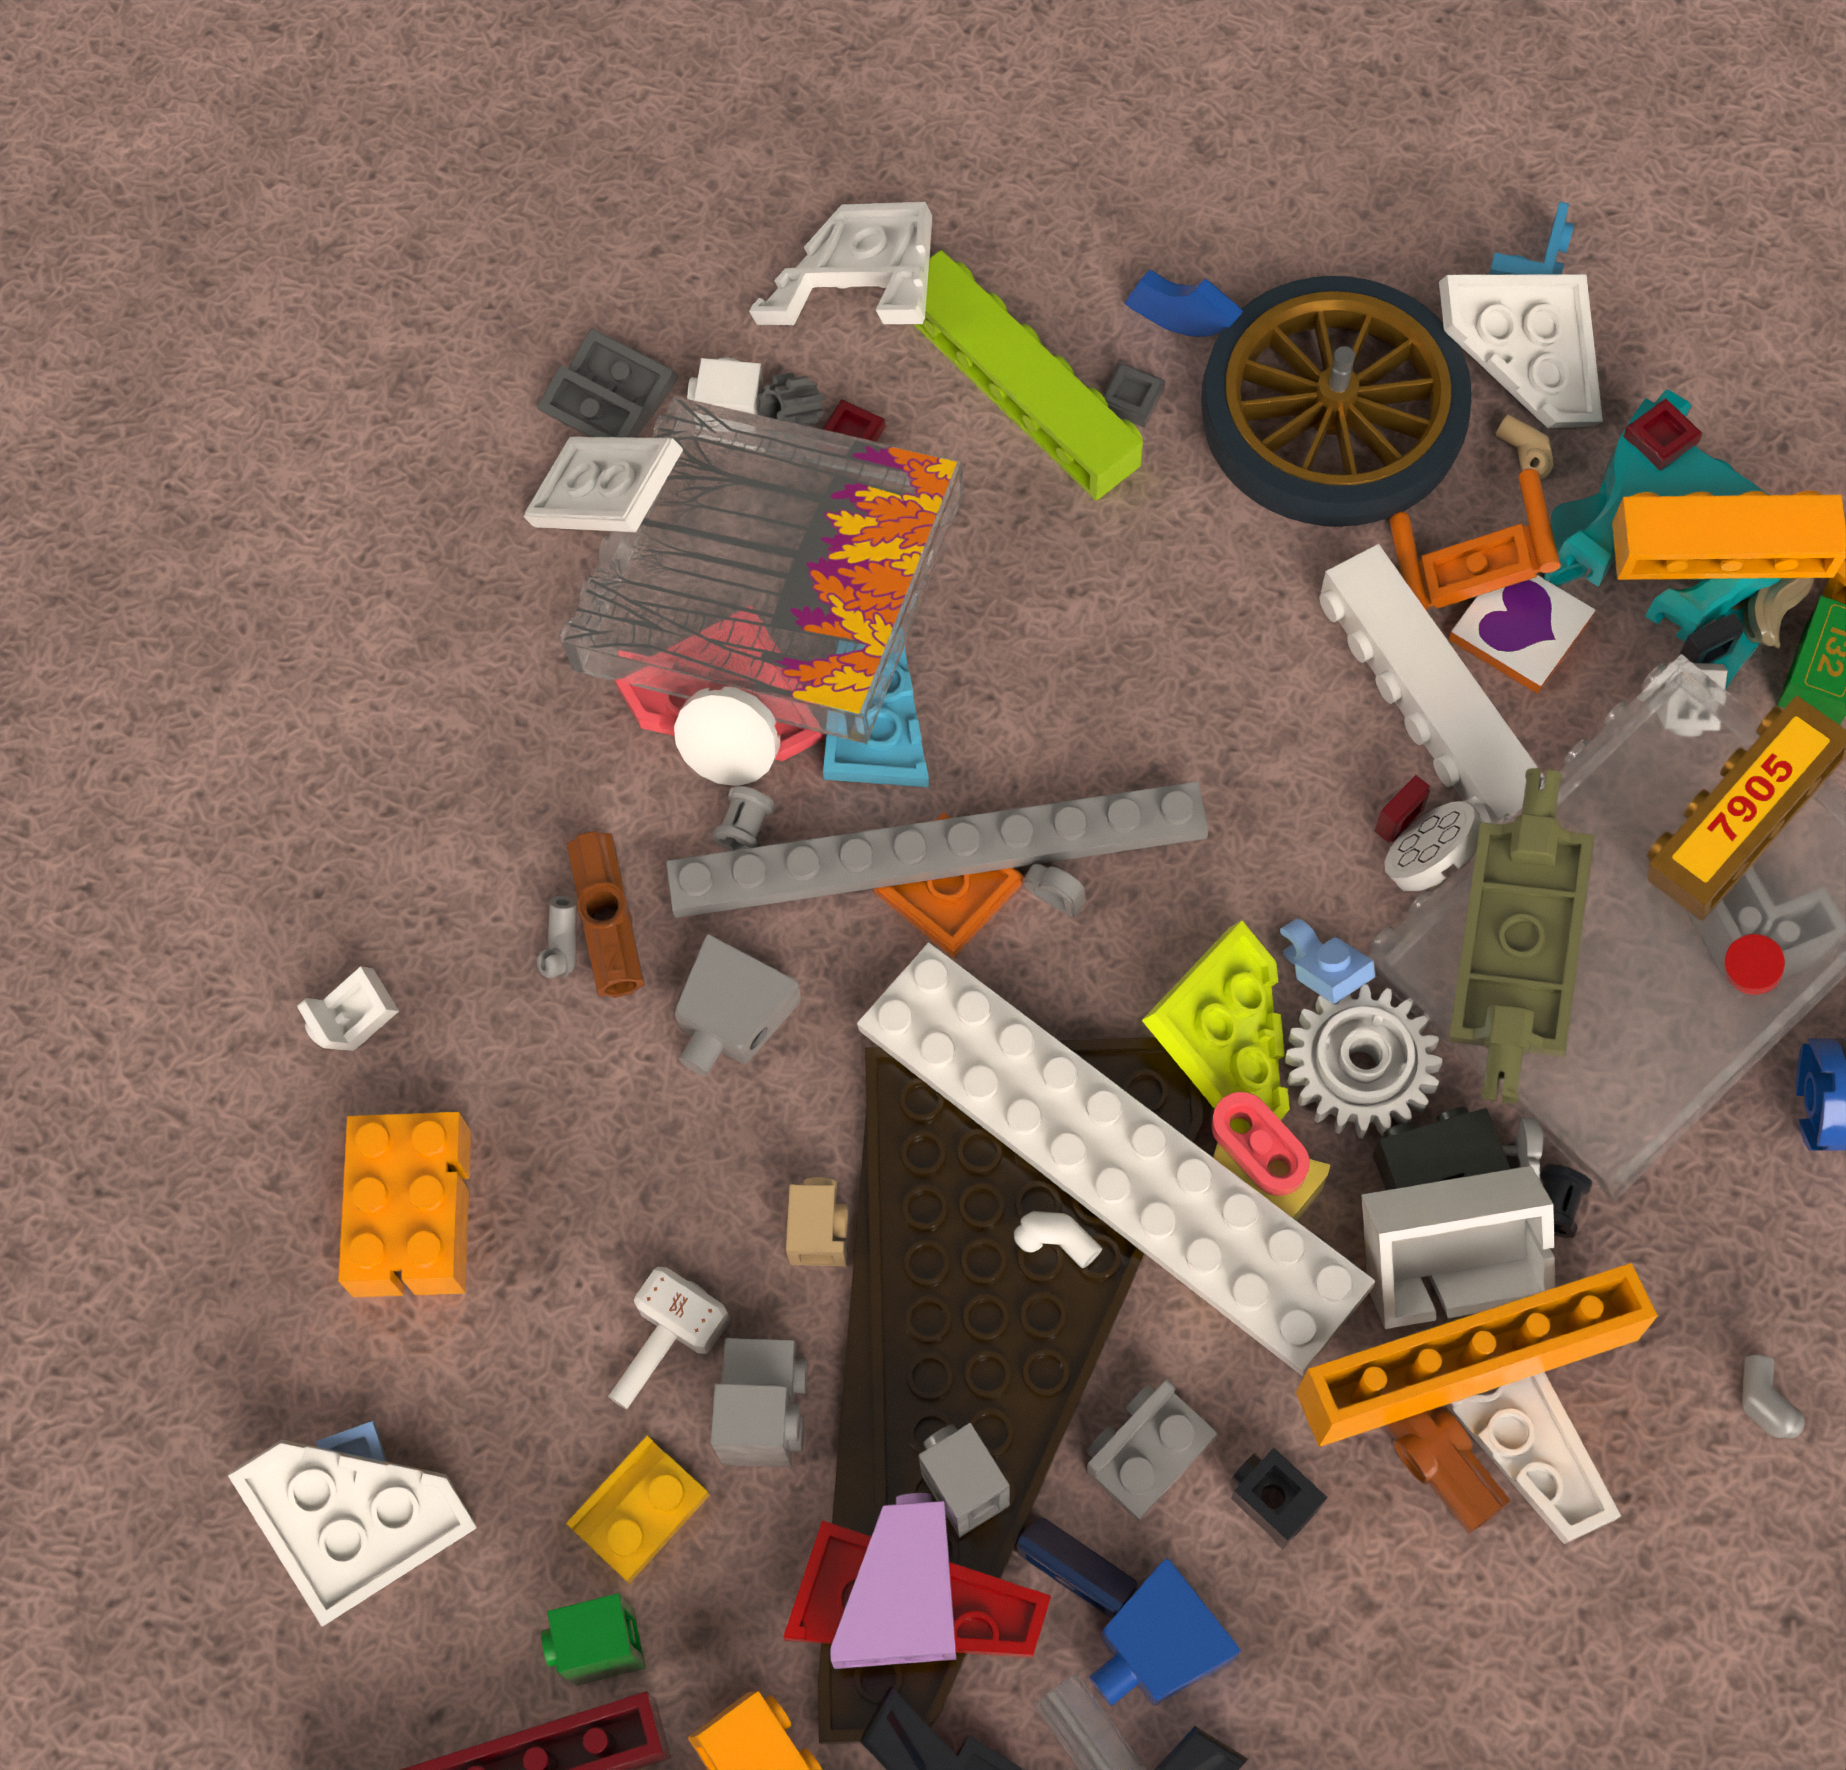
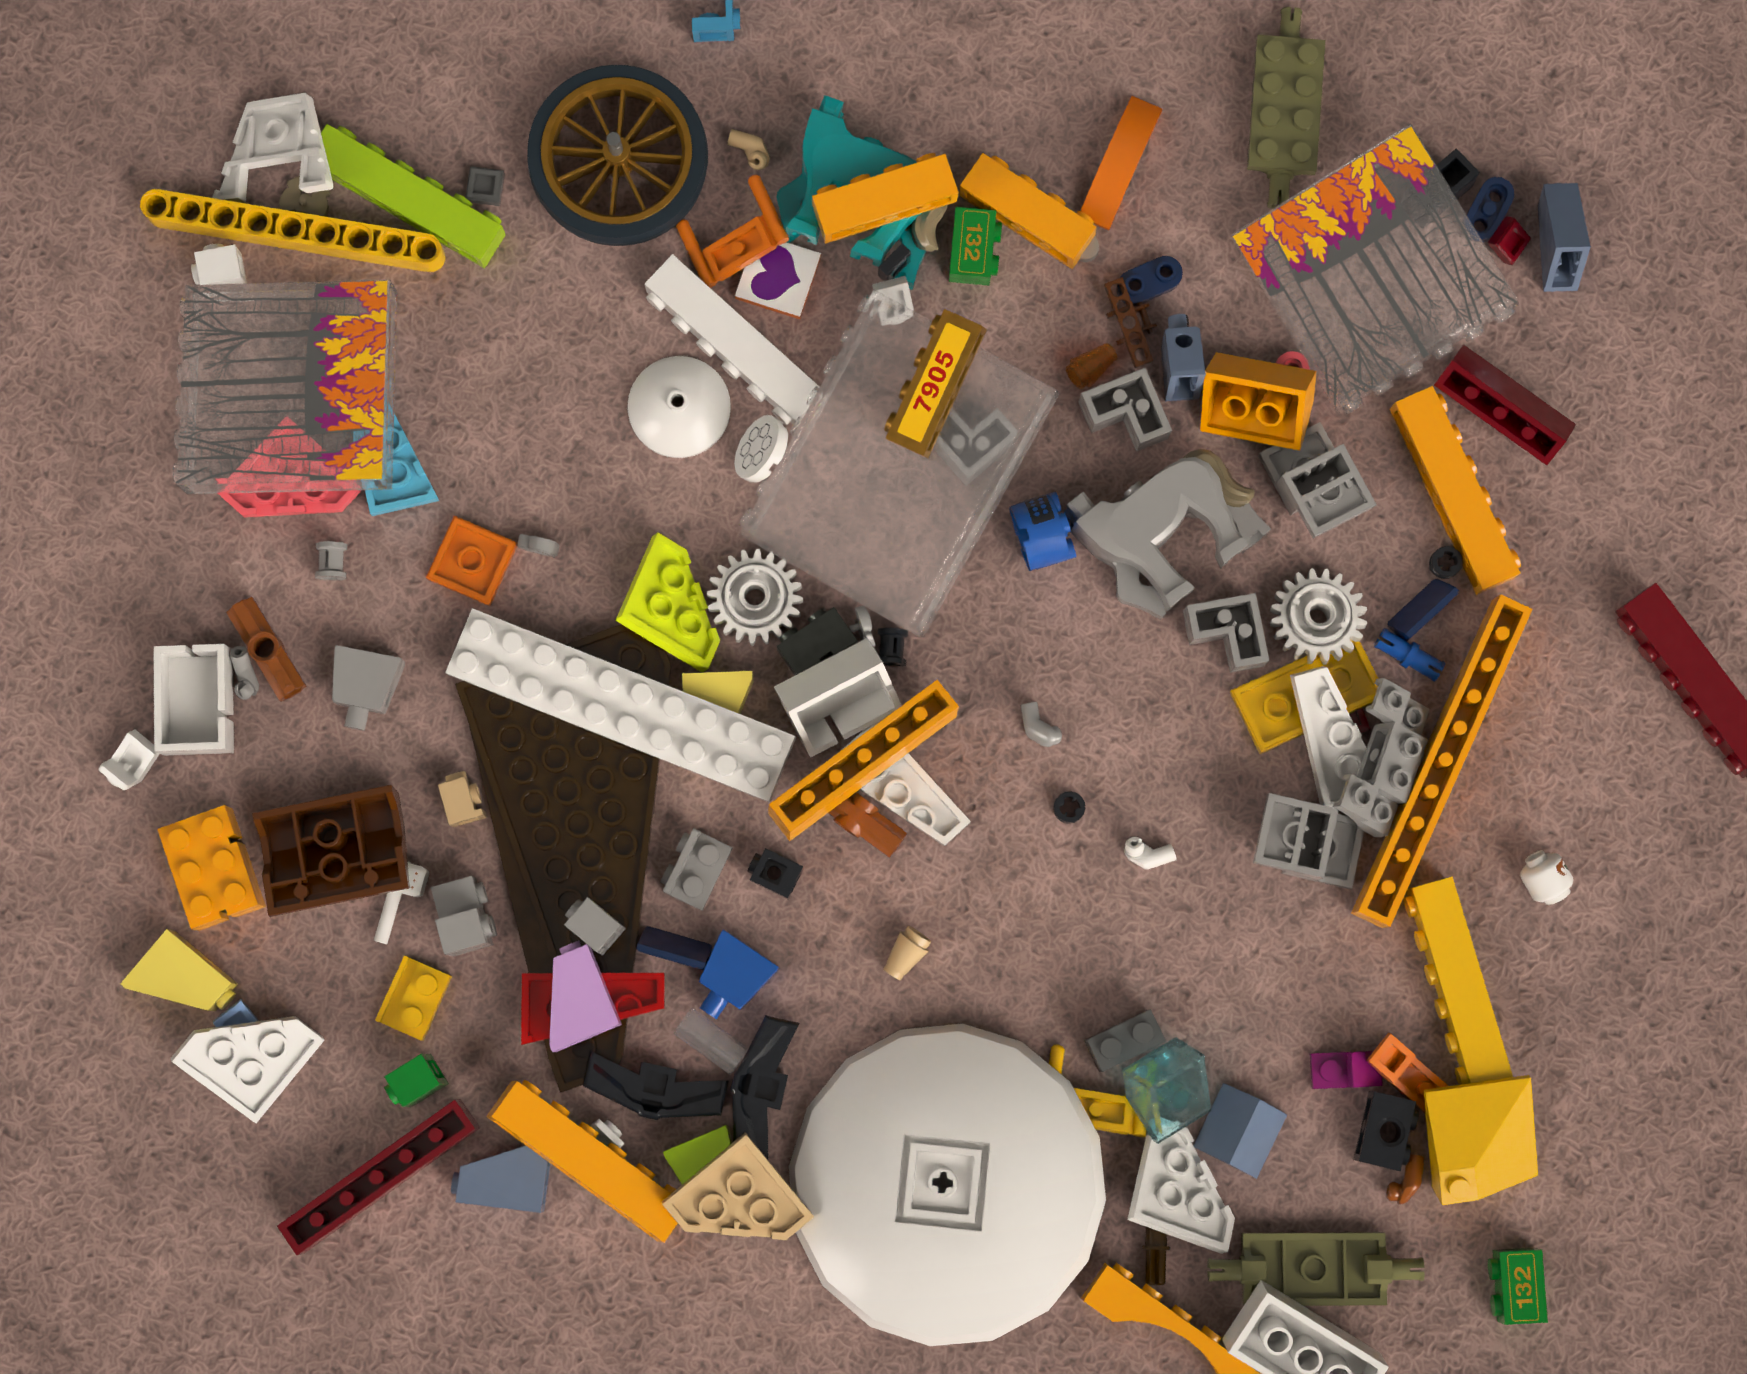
camera: 25 degrees left, 15 degrees up
white tile [523,437,683,532] -> none
dark grey slope [536,328,679,438] -> none
light grey plate [666,781,1209,918] -> none
white tile [674,686,781,786] -> none
dark grey gear [757,372,824,438] -> none
dark red tile [817,399,886,466] -> none
white arm [1014,1211,1102,1269] -> none
blue tile [1124,270,1243,337] -> none
coral plate [1212,1092,1310,1196] -> none
light blue plate [1280,919,1375,1004] -> none
dark red tile [1375,775,1430,843] -> none
white plate [1439,274,1603,428] -> none
olive plate [1449,768,1594,1103] -> none
dark red tile [1623,398,1702,471] -> none
red tile [1724,934,1785,995] -> none
none -> light yellow slope [120,929,238,1011]
none -> yellow beam [140,189,445,272]
none -> white piece [154,644,234,756]
none -> reddish brown piece [252,785,410,917]
none -> dark tan piece [279,176,331,217]
none -> white dish [628,356,731,458]
none -> tan cone [883,926,931,980]
none -> black bush [1053,791,1086,824]

